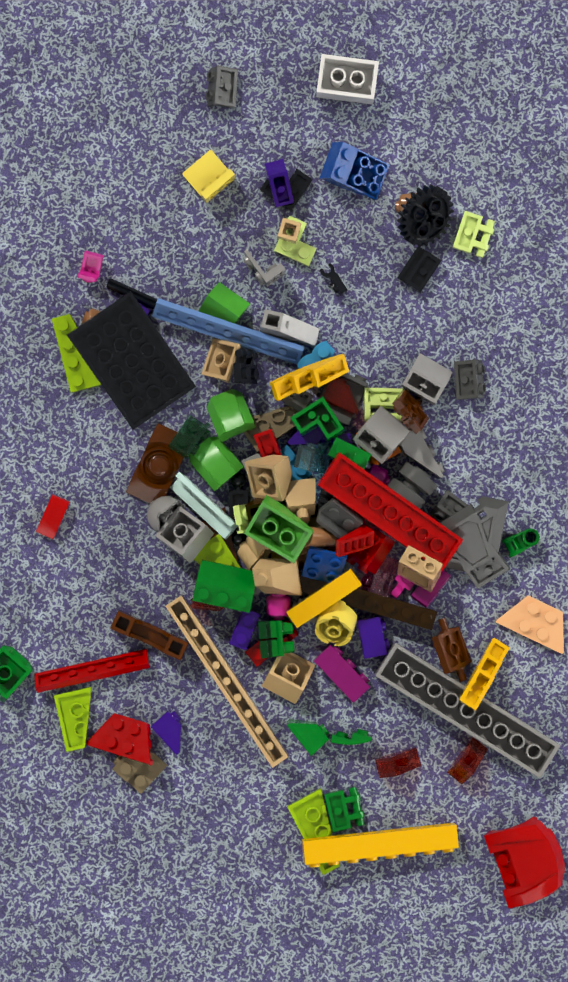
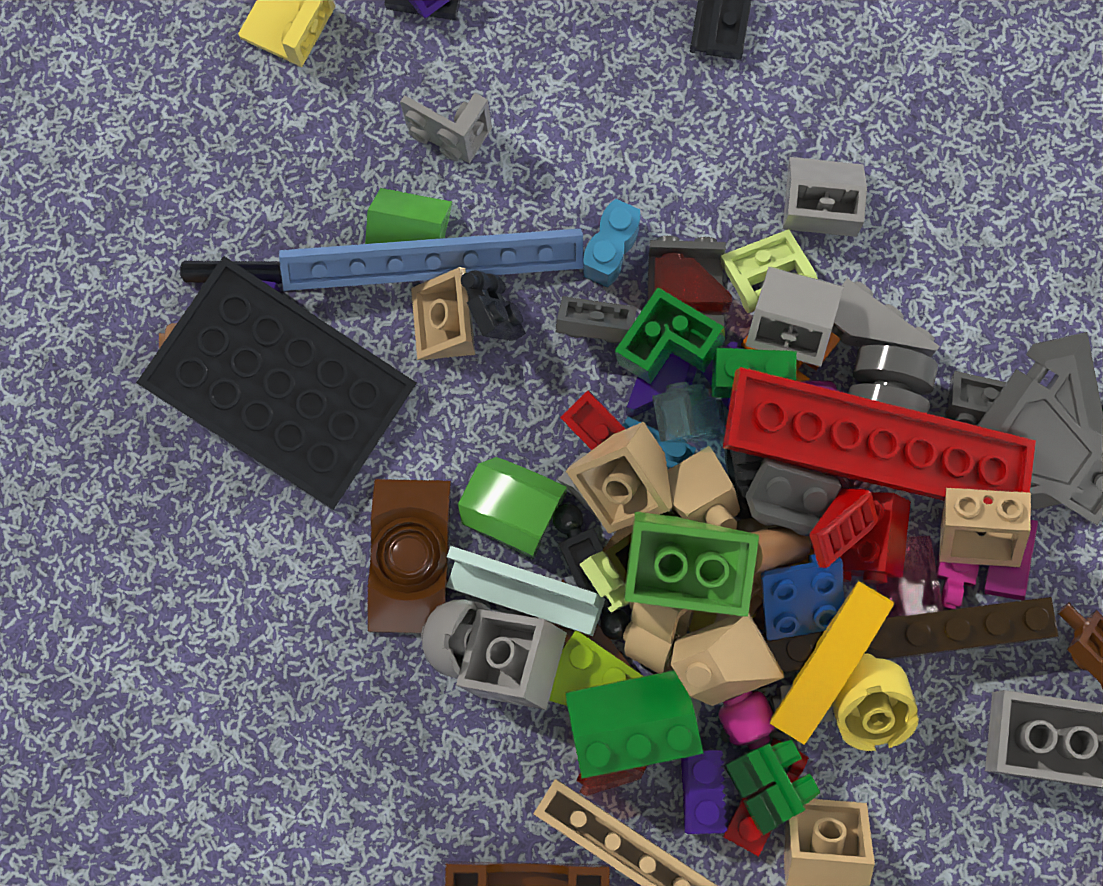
camera: 20 degrees left, 10 degrees down
red slope [36,494,70,539] -> none
lime wing [52,314,101,393] -> none
dark pink bracket [78,251,104,283] -> none
clear green bracket [168,415,211,459] -> none
bright green slope [207,389,256,443] -> none
dark tan wing [243,406,298,453] -> none
light grey slope [260,309,319,347] -> none
yellow slope [270,354,349,401] -> none
yellowish green plate [274,216,317,267] -> none
tan plate [277,218,301,244] -> none
magenta brick [314,644,370,703] -> none
black plate [320,263,348,296] -> none
dark purple brick [357,616,390,659] -> none
reddish brown plate [392,388,429,434] -> none
dark grey bracket [454,359,486,400] -> none

